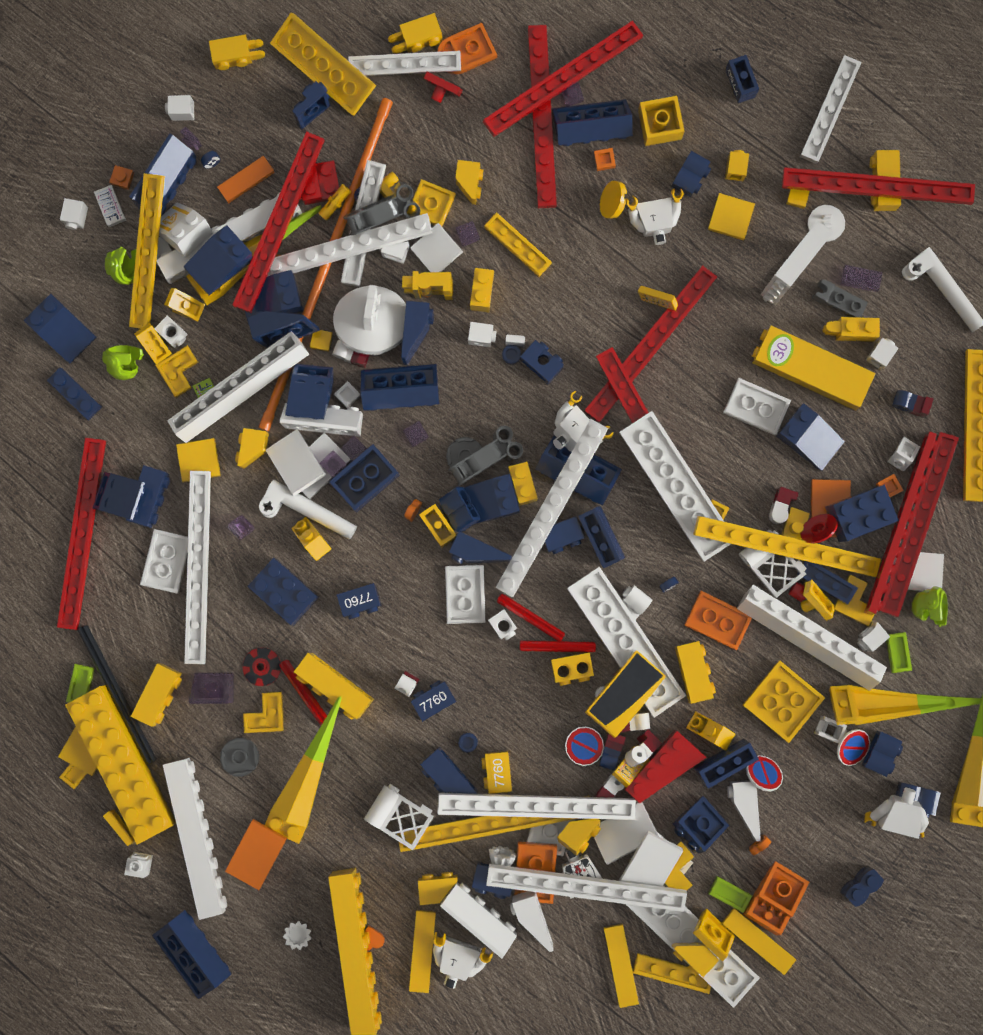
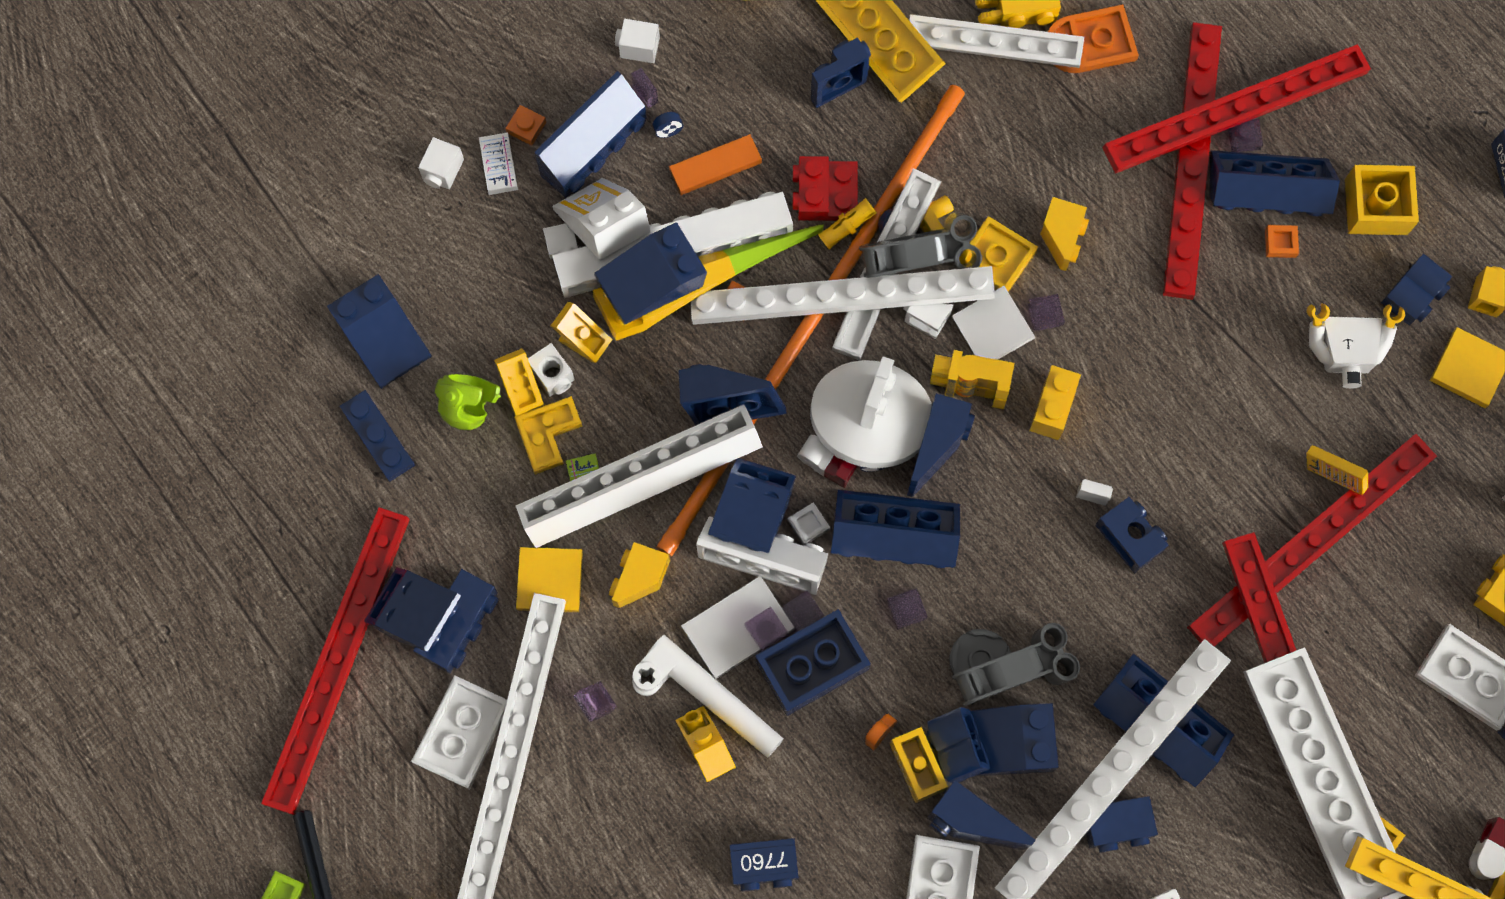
camera: 10 degrees right, 10 degrees down
lime helmet [105,247,136,285] -> none
yellow plate [129,173,165,329] -> none
red plate [232,131,324,314] -> none
dark blue slope [245,270,303,325] -> none
dark blue brick [247,558,319,626] -> none
white tile [266,429,326,496] -> none
yellow tile [310,330,333,352] -> none
red tile [424,72,463,103] -> none
white brick [468,322,497,347] -> none
yellow tile [484,212,552,277] -> none
dark blue tile [502,345,521,365] -> none
yellow brick [508,462,538,506] -> none
white torso [553,391,614,452] -> none
dark blue brick [578,506,625,569] -> none
yellow tile [600,181,627,219] -> none

